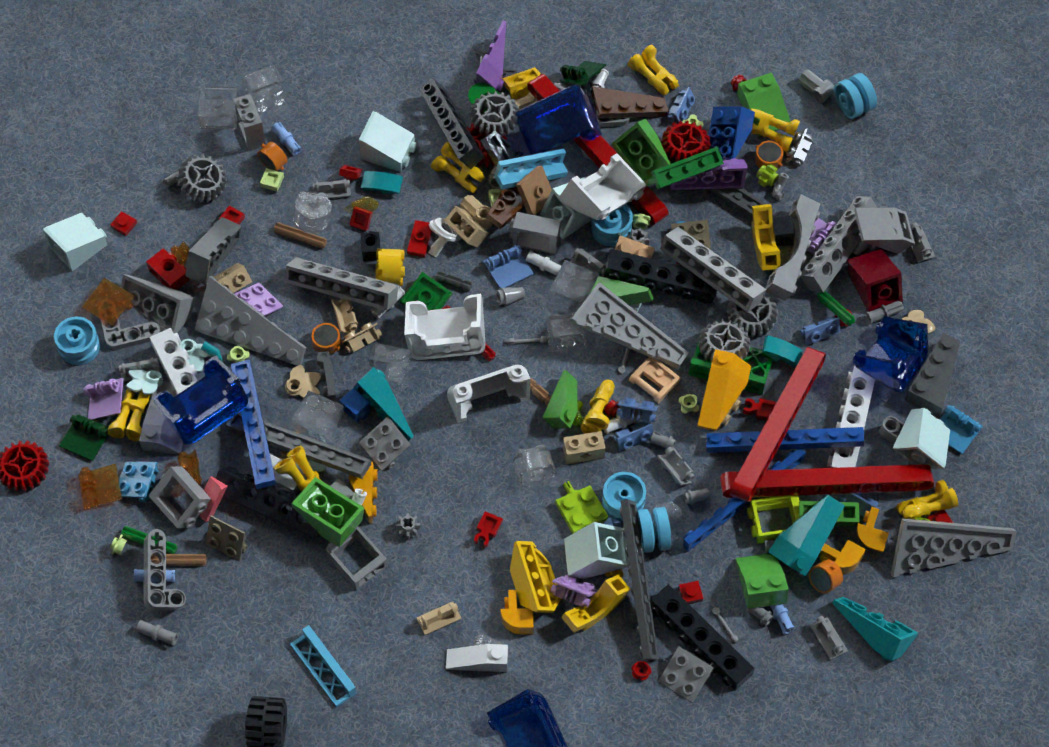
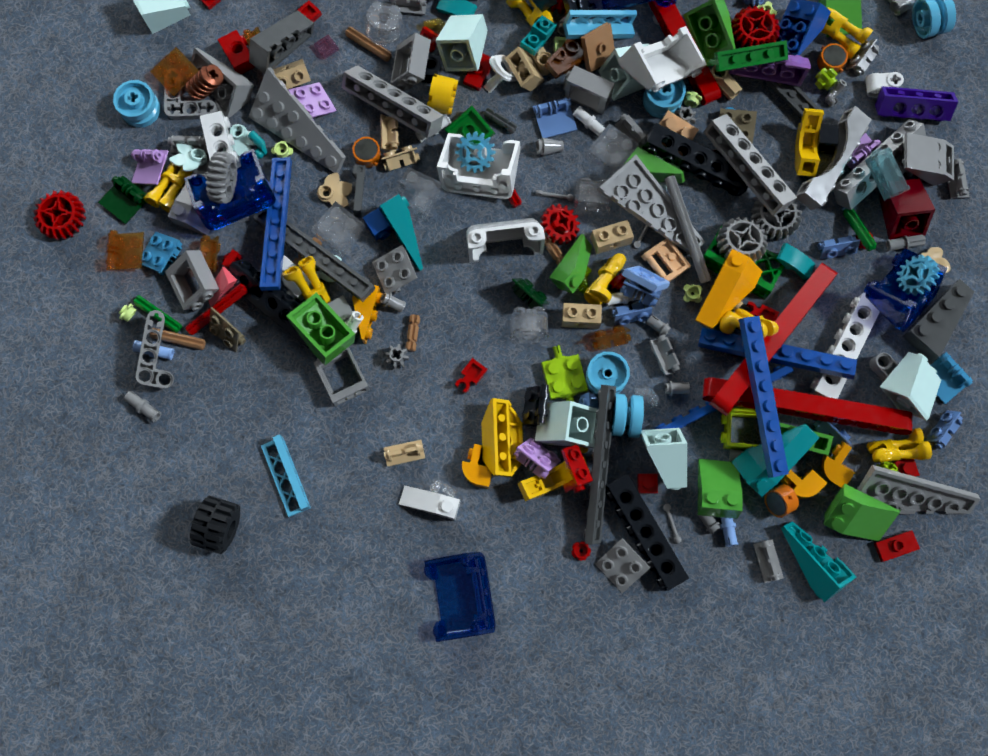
camera: 15 degrees right, 15 degrees up
none -> copper piece [185,64,224,100]
none -> red axle [185,284,248,335]
none -> light grey gear [206,151,238,204]
none -> red plate [222,249,243,270]
none -> clear pink tile [314,35,339,59]
none -> light grey pin [380,292,406,313]
none -> light grey window [390,32,431,91]
none -> medium nougat axle [405,314,420,352]
none -> light aqua slope [435,14,488,71]
none -> medium azure gear [455,131,496,173]
none -> dark green hinge [512,278,549,313]
none -> teal slope [520,15,557,56]
none -> black plate [522,384,550,426]
none -> red gear [540,204,580,245]
none -> red bracket [561,444,593,493]
none -> tan brick [590,220,634,255]
none -> clear orange hinge [590,325,631,351]
none -> light blue tile [622,266,670,292]
none -> light aqua slope [641,428,687,490]
none -> light grey axle [665,175,711,283]
none -> tan piece [711,65,742,101]
none -> yellow piece [720,308,779,338]
none -> blue plate [739,316,789,478]
none -> bright green slope [824,483,900,541]
none -> white piece [865,72,904,97]
none -> clear light blue brick [865,147,910,201]
none -> red plate [874,530,920,562]
none -> dark purple brick [875,86,958,122]
none -> medium azure gear [896,254,940,296]
none -> medium blue hinge [926,410,963,449]

